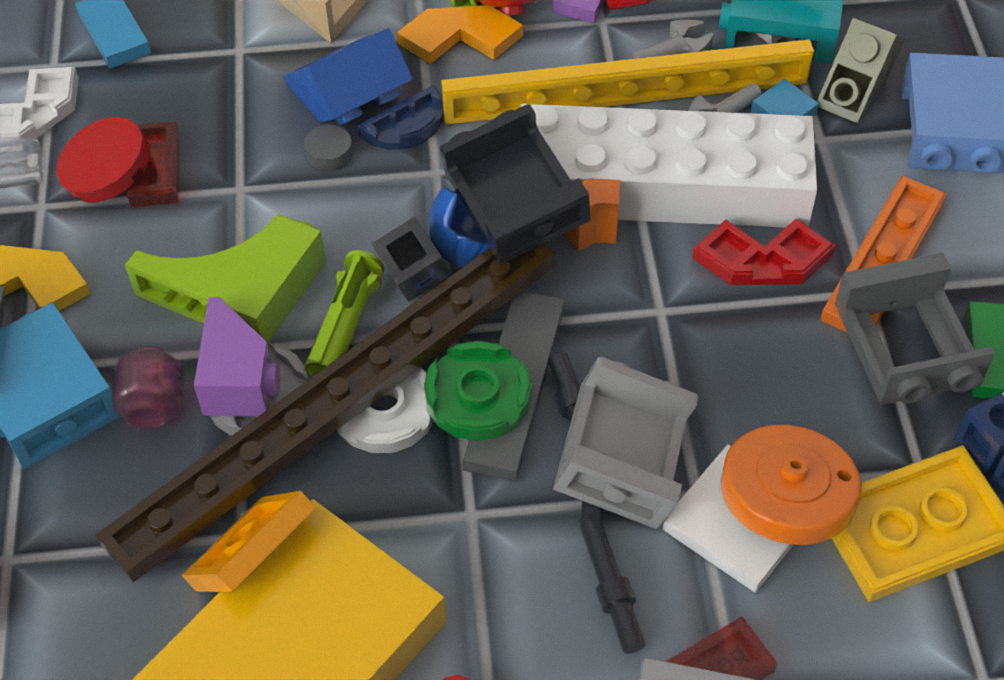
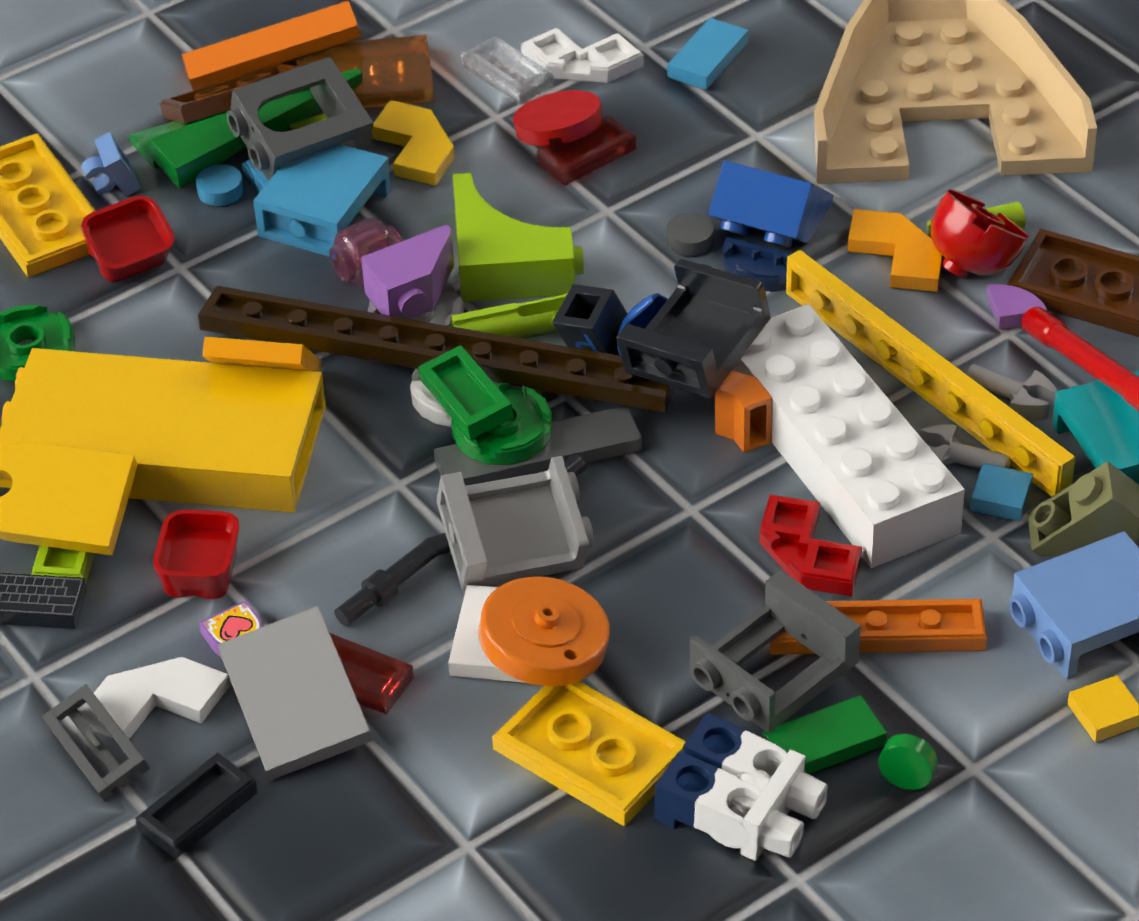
camera: 60 degrees right, 10 degrees down
none -> green tile [418,345,514,440]

